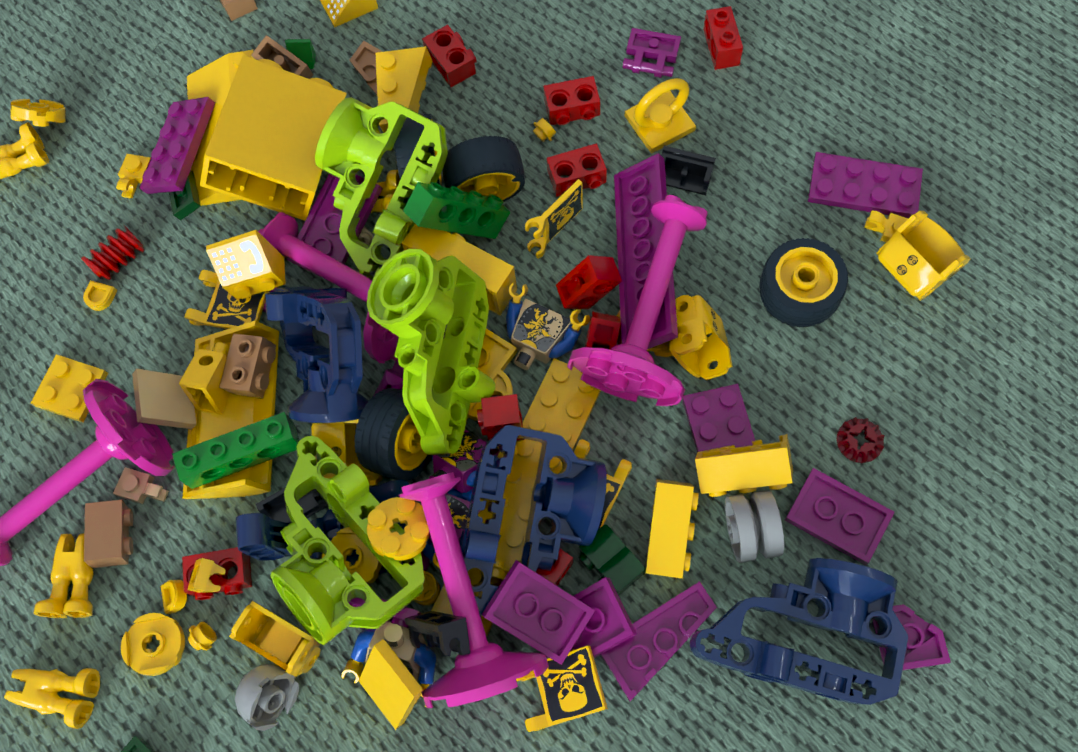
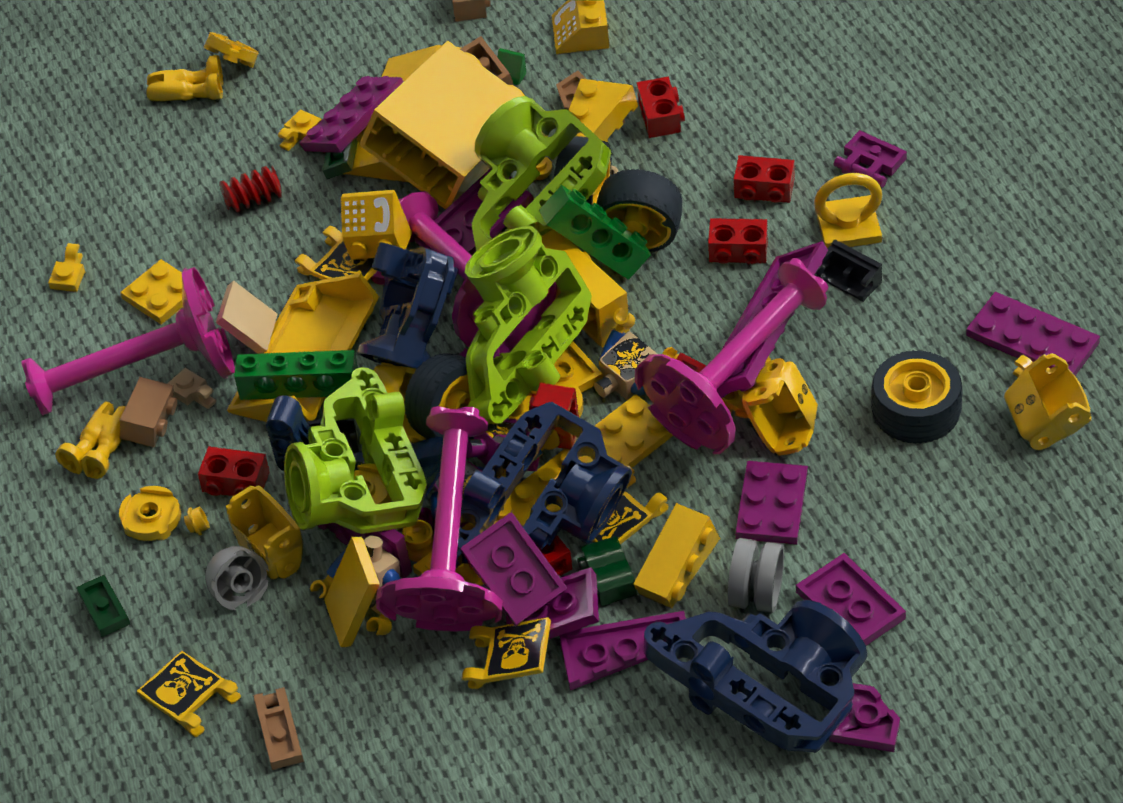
camera: 20 degrees right, 20 degrees down
yellow piece [4,668,100,729] -> none
yellow tile [83,280,117,311] -> none
yellow tile [161,579,187,614] -> none
yellow torso [179,342,230,415] -> none
yellow tile [187,558,226,593] -> none
medium nougat brick [219,334,276,398] -> none
yellow plate [367,497,430,561] -> none
black hinge [405,611,470,656] -> none
yellow flag [525,179,583,259] -> none
yellow plate [533,118,556,142] -> none
red brick [556,255,622,309] -> none
yellow wedge [695,434,793,497] -> none
red brick [703,6,743,70] -> none
dark red gear [836,417,885,463] -> none

